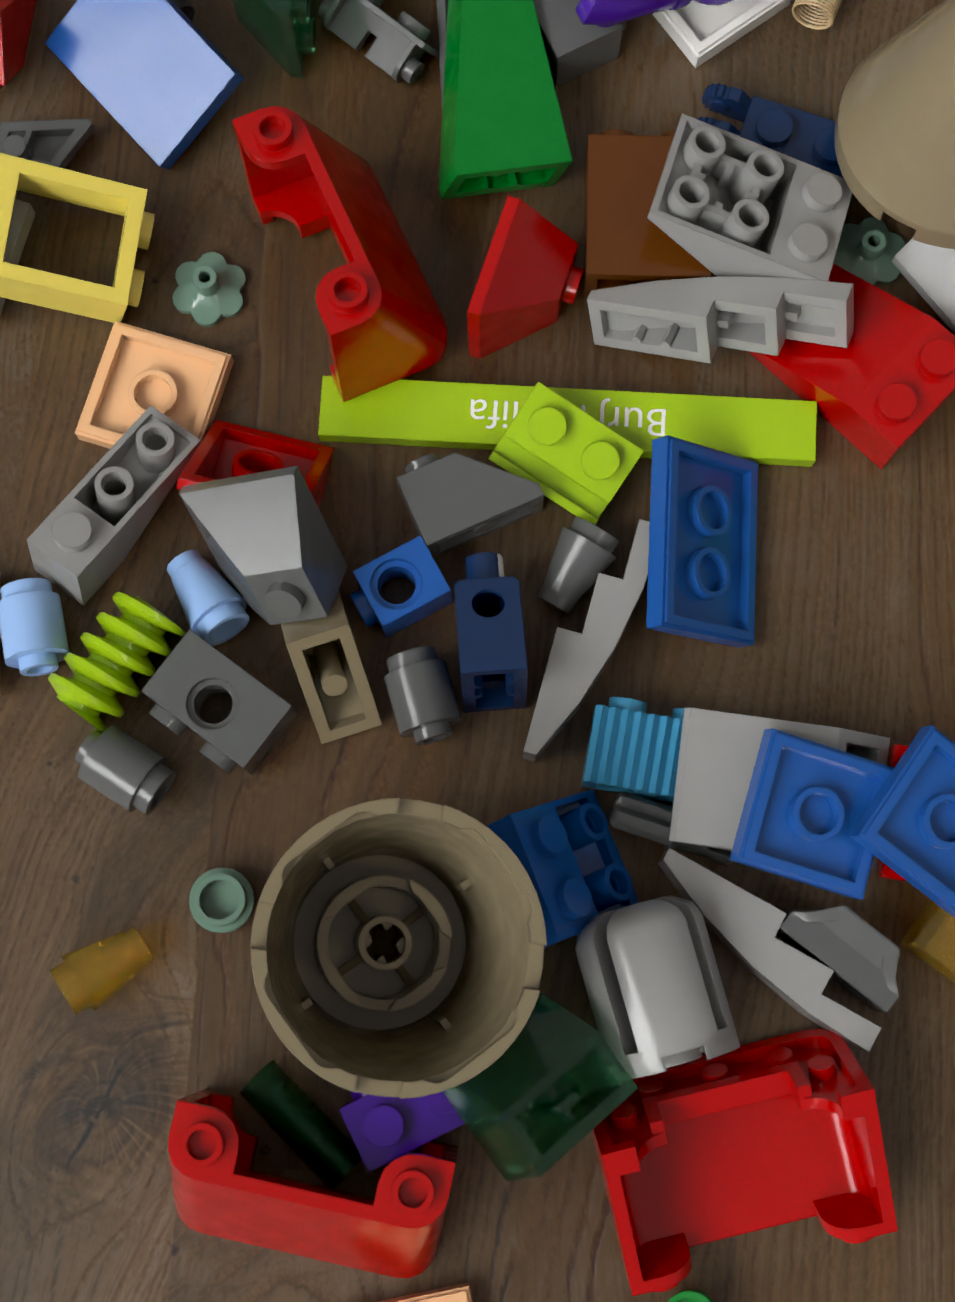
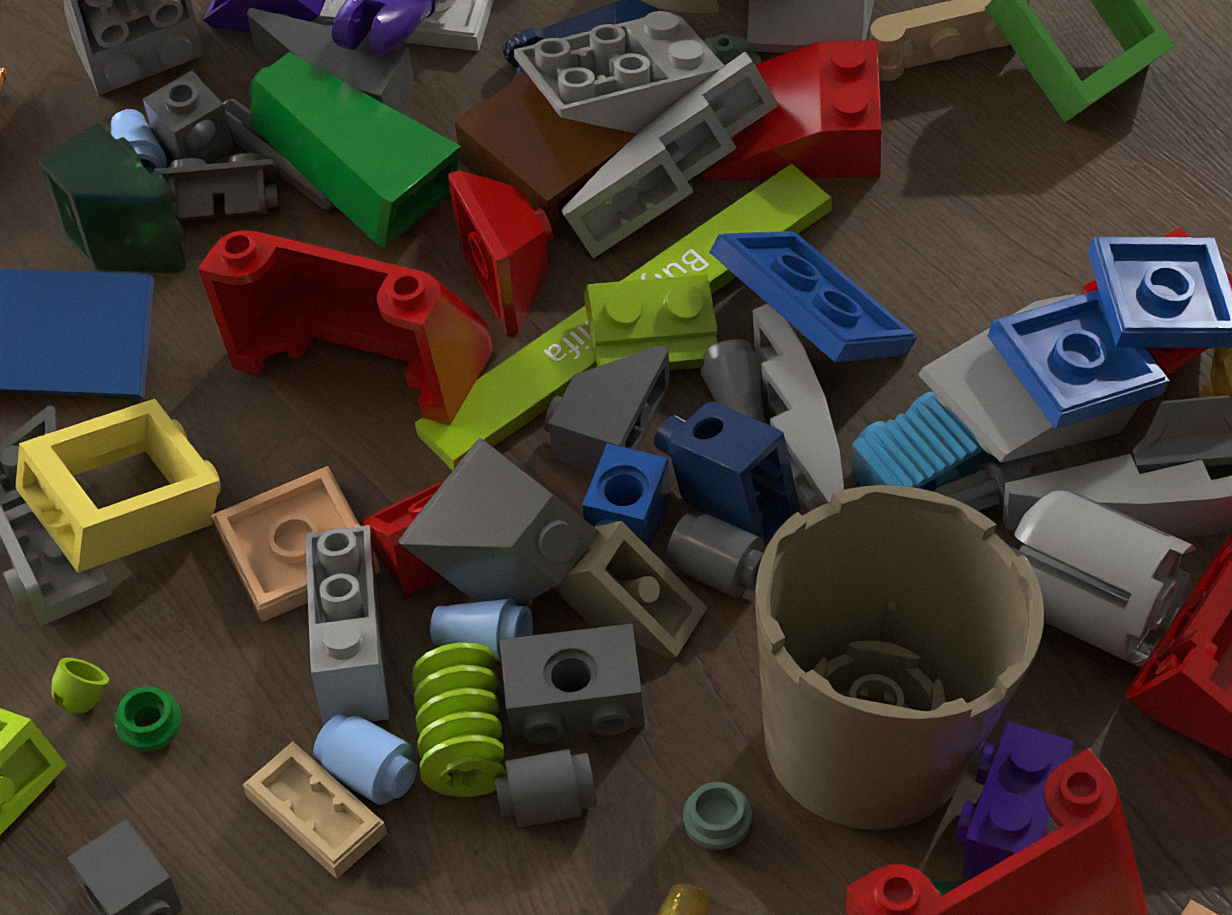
camera: 40 degrees left, 25 degrees down
sand green plant [172,252,247,327] -> none
clear green slope [443,992,638,1181] -> none

